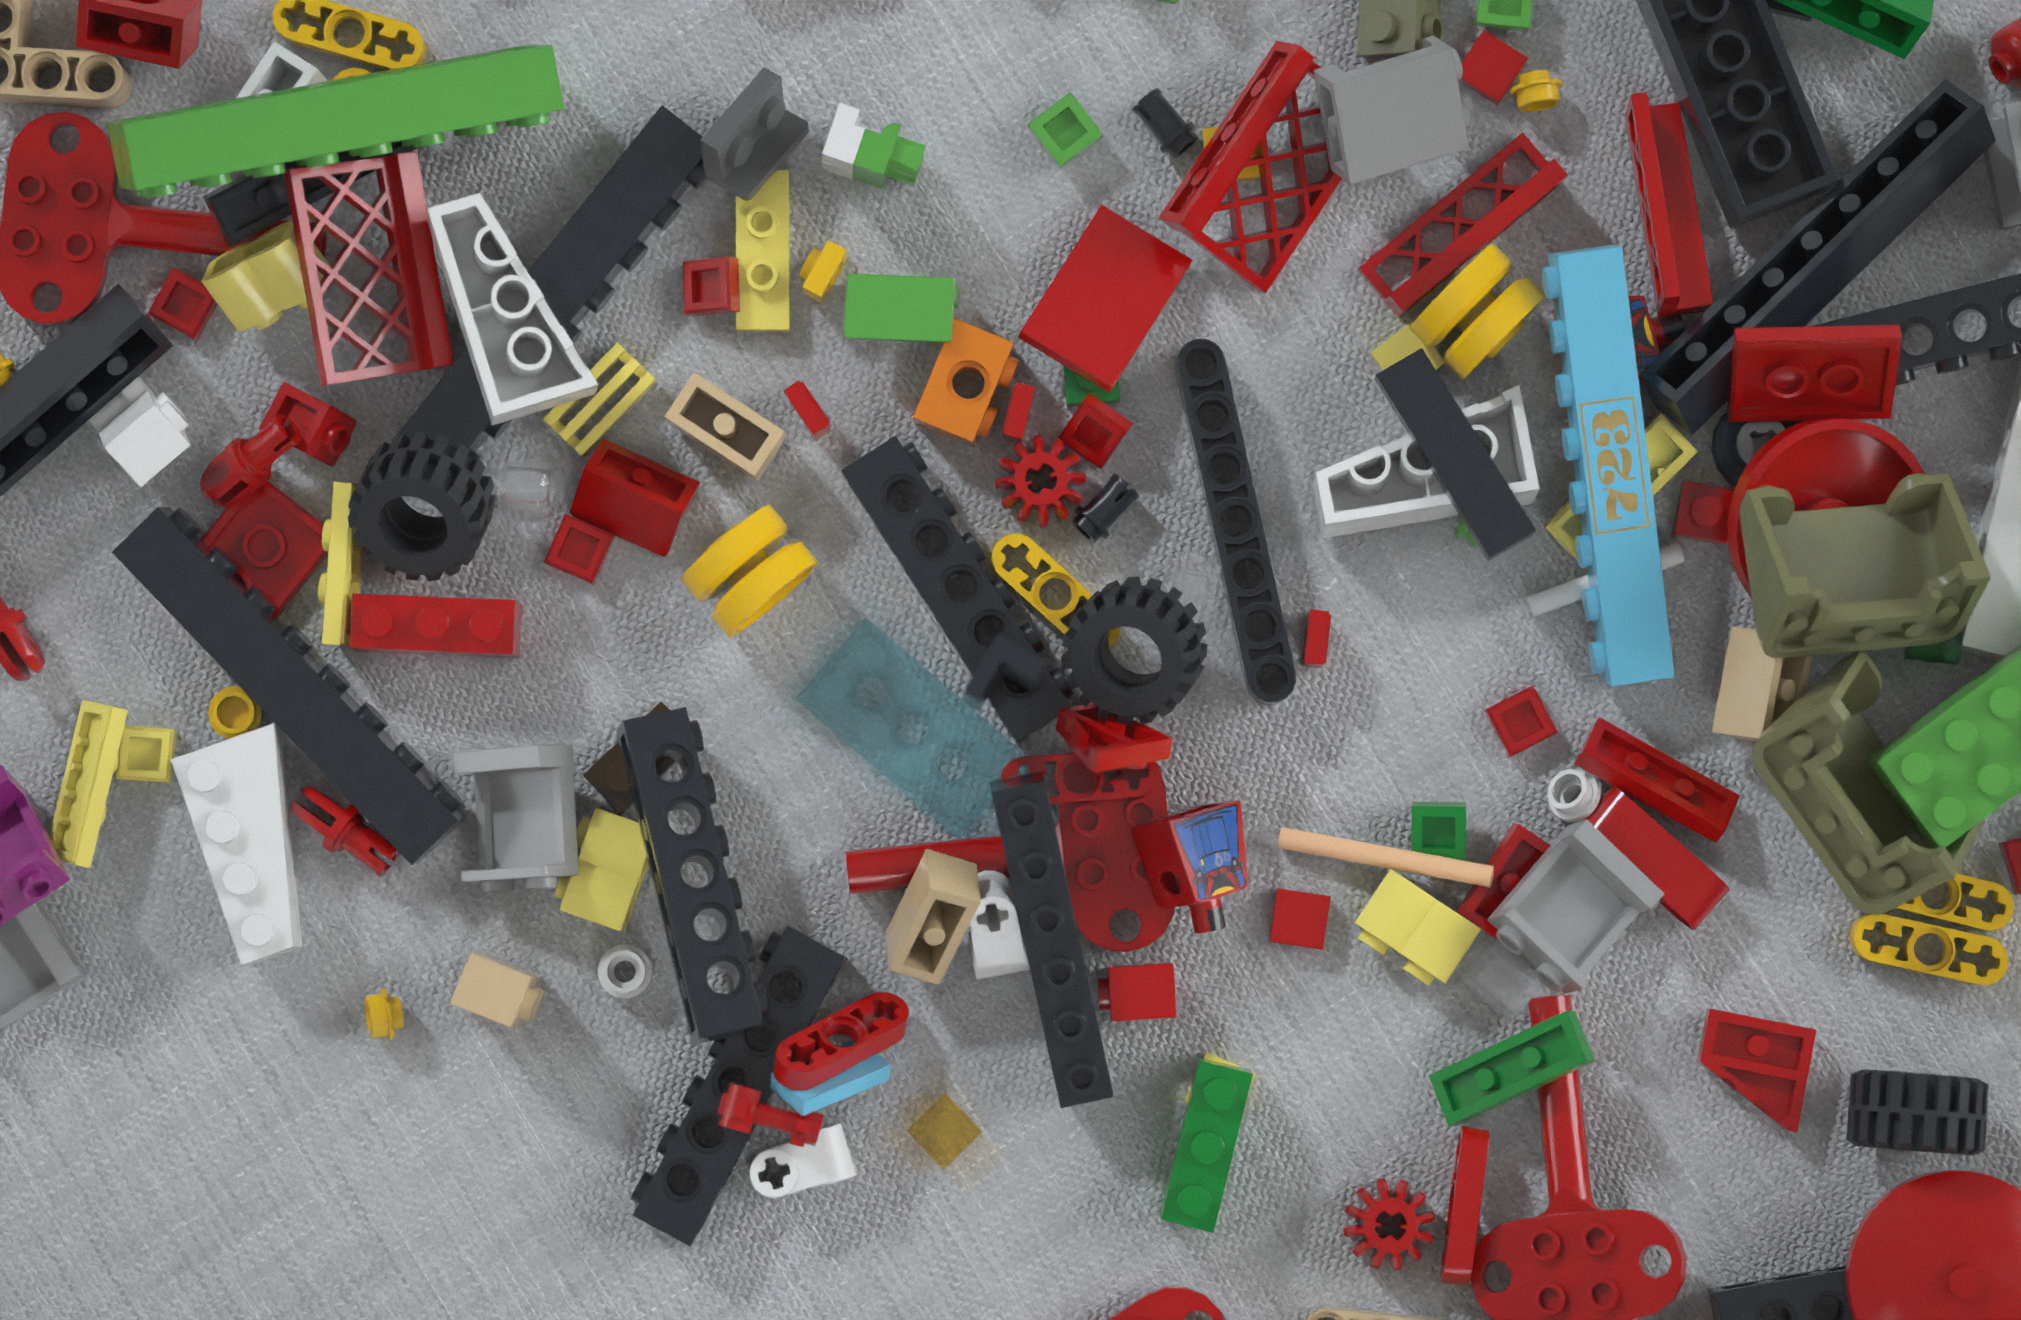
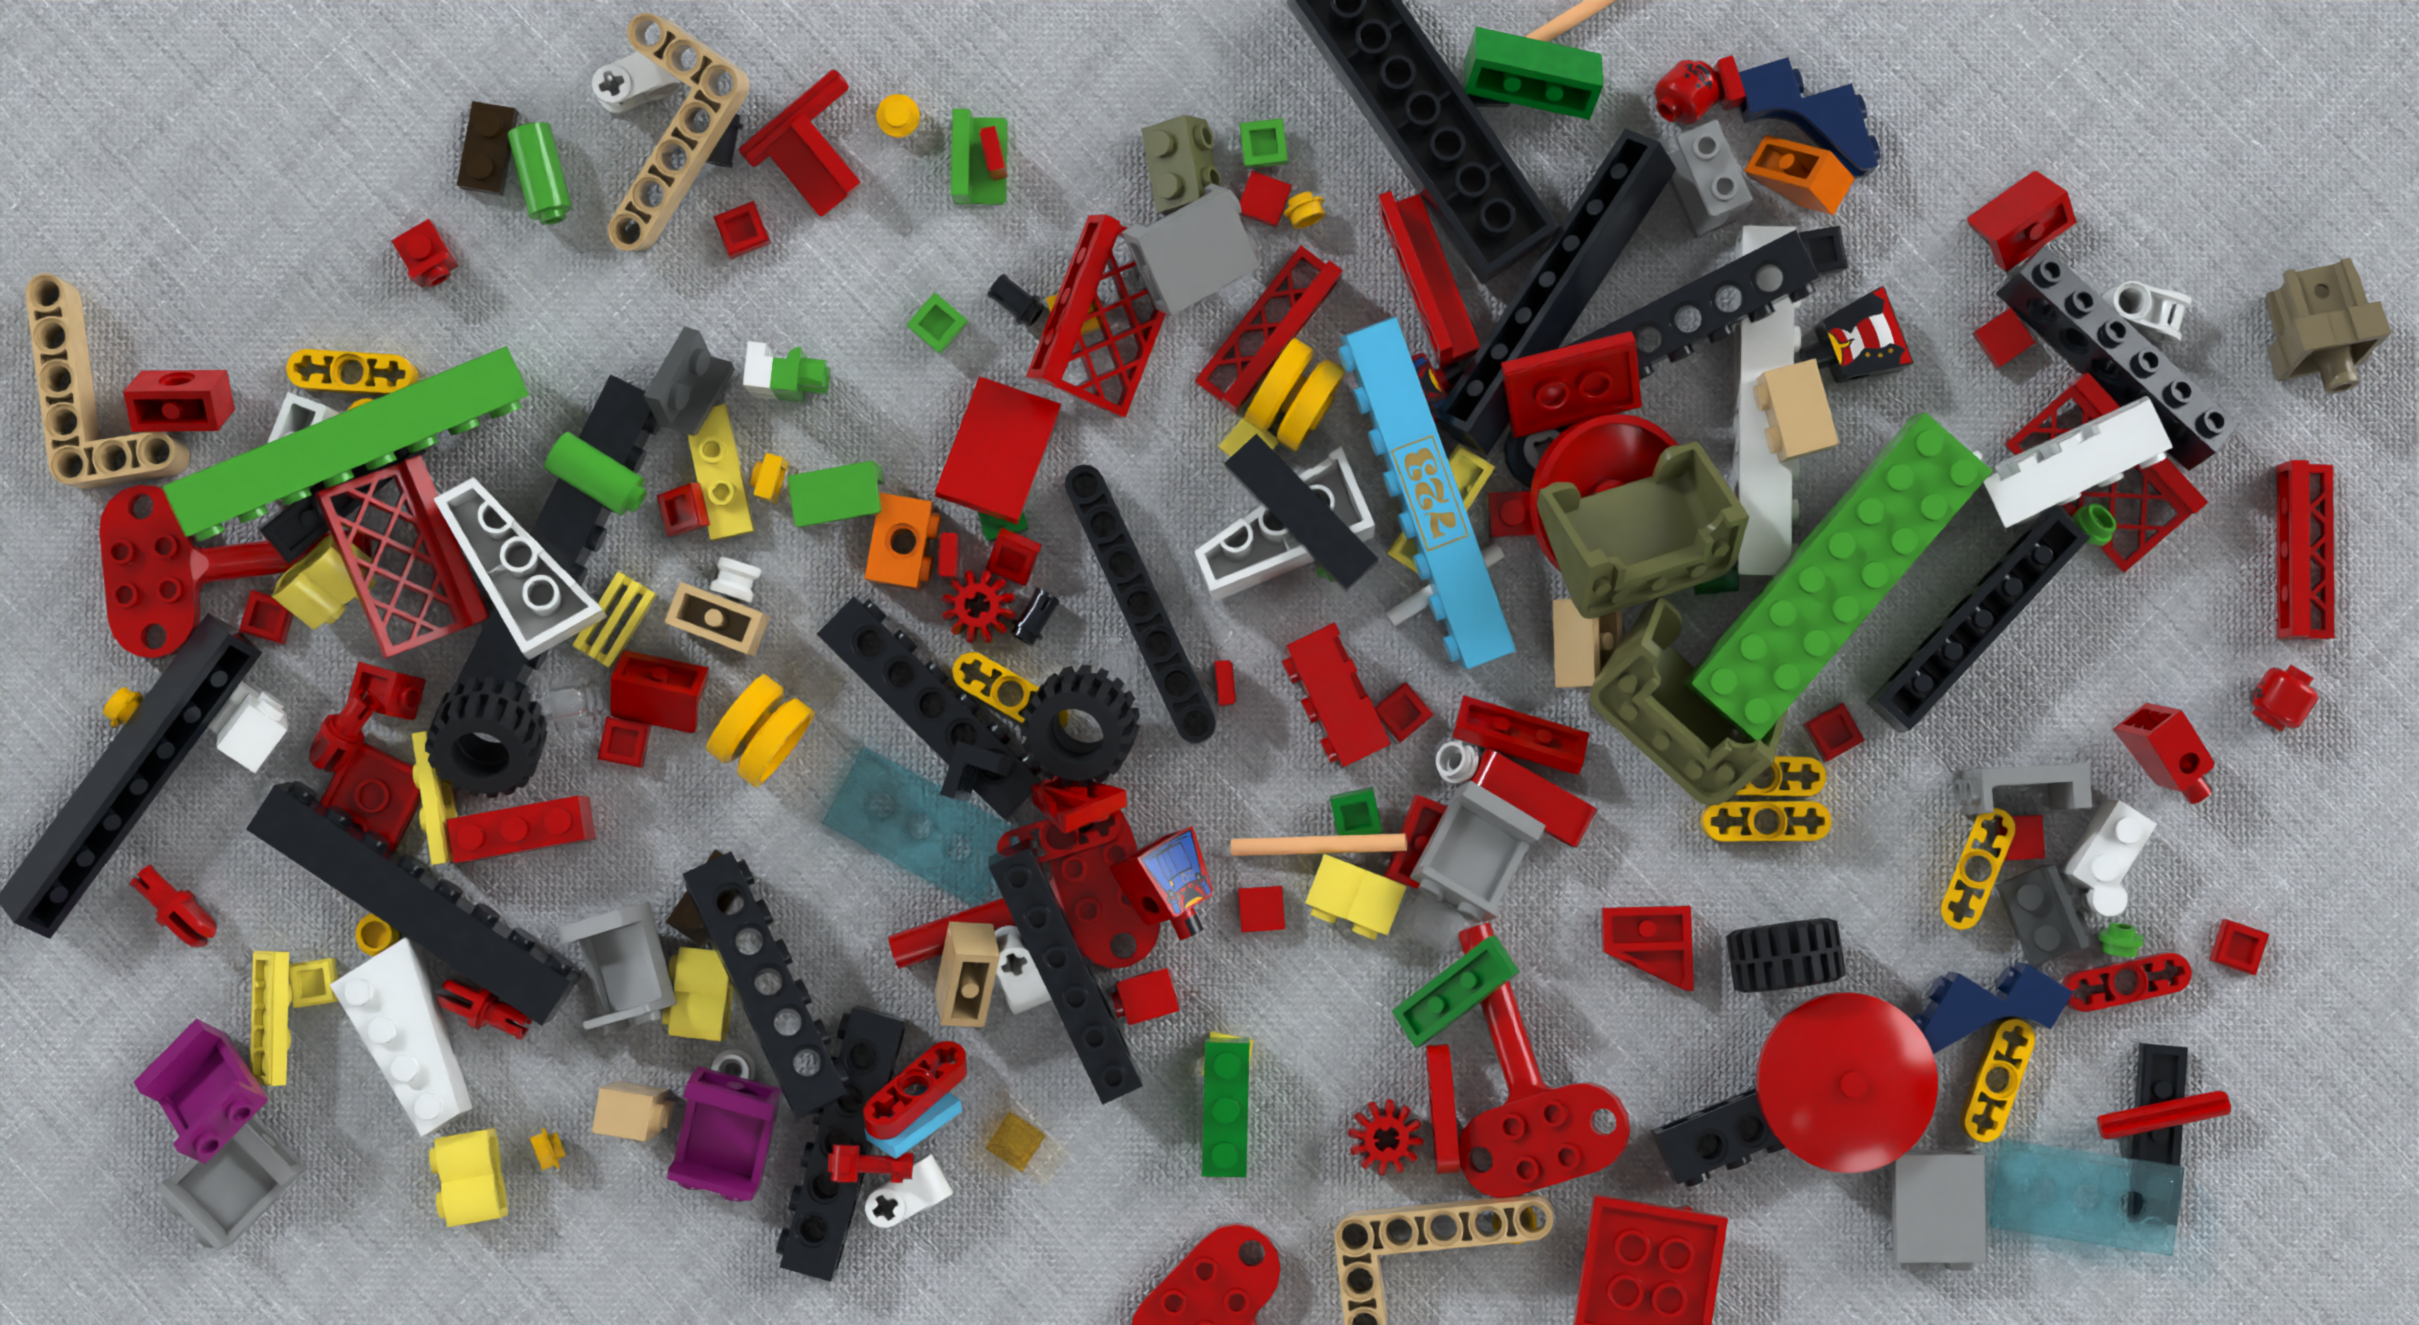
camera: 10 degrees left, 0 degrees up
red tile [783,380,831,441] -> none
none -> light yellow brick [429,1127,508,1227]
none -> bright green brick [544,432,647,516]
none -> magenta panel [666,1066,783,1202]
none -> white wheel [709,557,762,603]
none -> red wedge [1281,622,1391,769]

